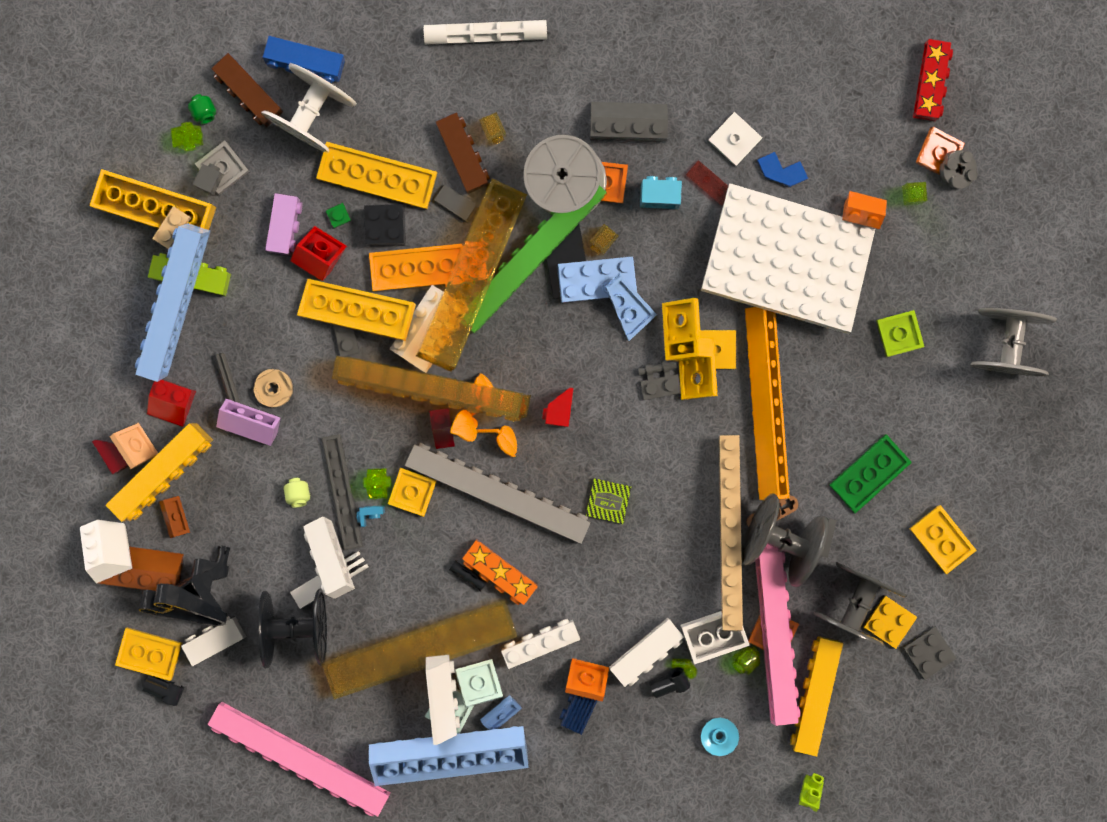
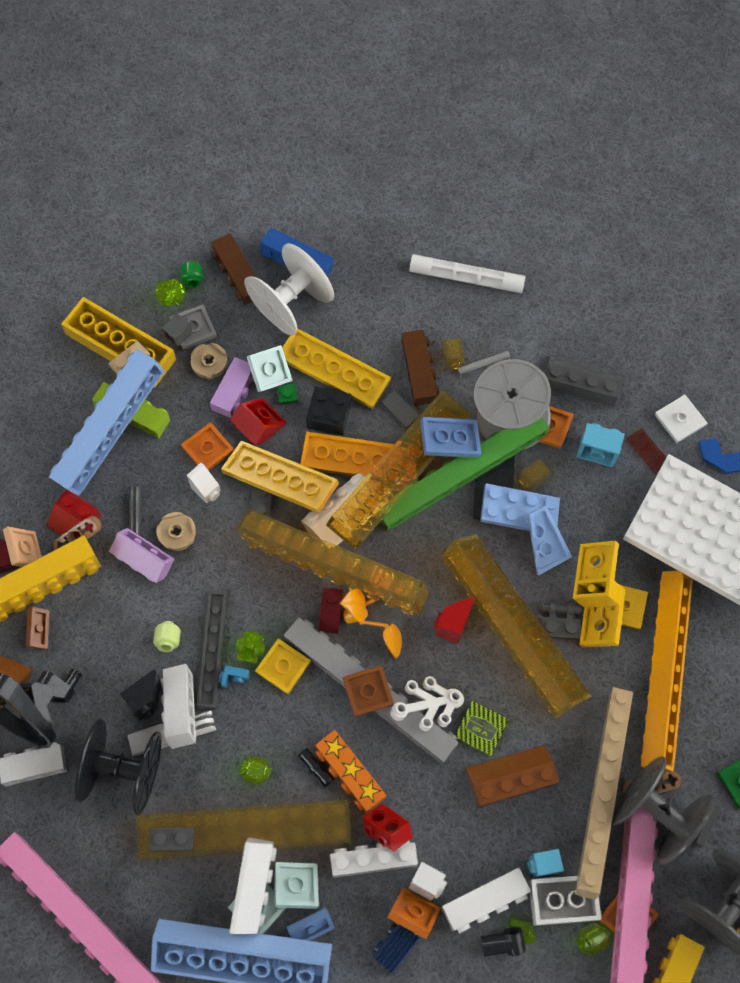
camera: 15 degrees right, 20 degrees down
none -> medium nougat beam [53,516,101,550]
none -> black slope [120,669,161,721]
none -> dark grey plate [149,828,195,851]
none -> orange plate [181,422,234,471]
none -> white slope [187,463,221,503]
none -> tan plate [191,343,228,380]
none -> clear neon green head [239,755,272,785]
none -> light aqua plate [246,345,293,392]
none -> dark orange plate [343,665,394,717]
none -> red brick [363,803,412,852]
none -> white plant [390,676,464,731]
none -> white brick [408,862,447,901]
none -> medium blue plate [420,417,481,458]
none -> clear yellow brick [441,534,592,719]
none -> light grey bar [457,351,510,375]
none -> dark orange slope [466,745,560,809]
none -> medium azure brick [526,849,564,879]

